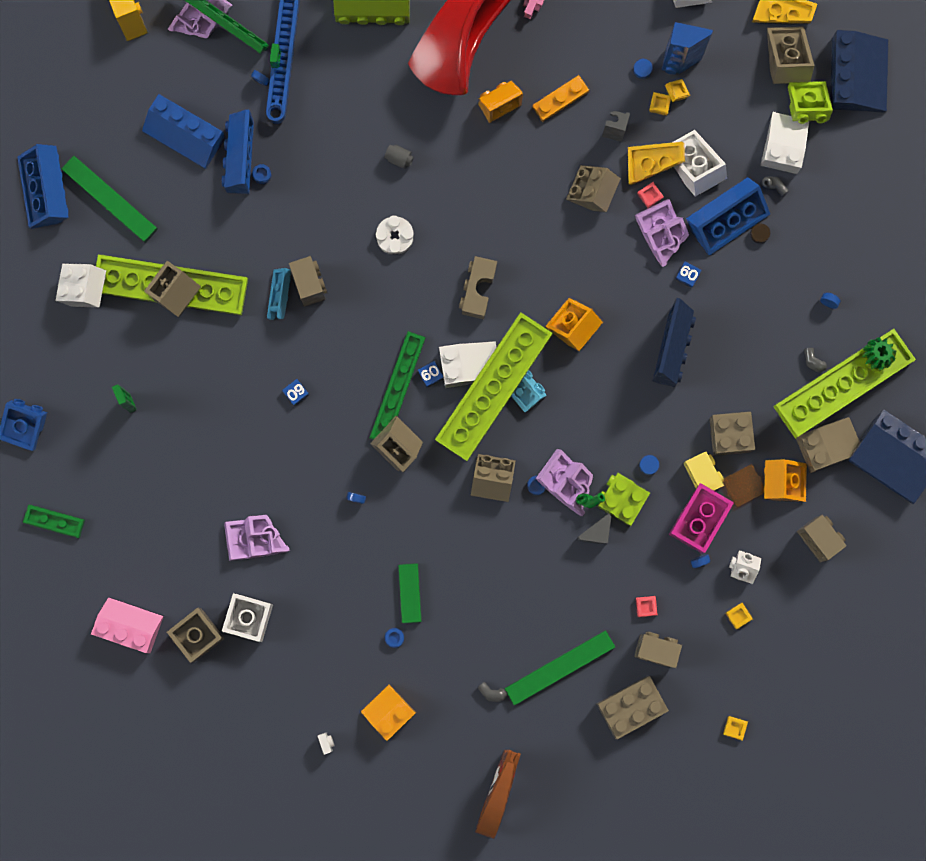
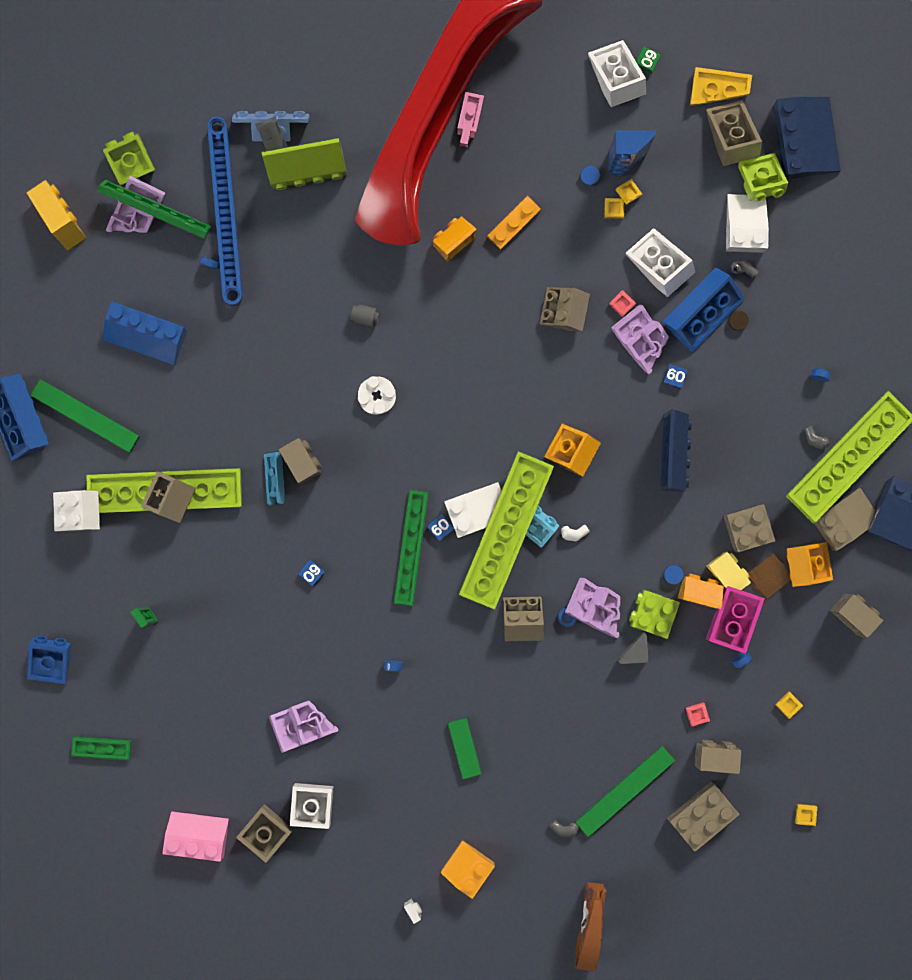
camera: 10 degrees left, 5 degrees up
blue slope [222,110,254,194] -> none
blue tile [252,164,272,184] -> none
green tile [270,43,281,68] -> none
dark tan slope [370,416,423,472] -> none
blue tile [385,628,404,648] -> none
dark tan arch [459,256,497,319] -> none
green arm [576,493,605,508] -> none
dark grey hinge [602,111,630,142] -> none
yellow wing [628,142,685,185] -> none
white brick [729,551,761,584] -> none
green gear [862,337,896,371] -> none
none -> white arm [560,524,590,541]
none -> light orange slope [678,573,724,609]

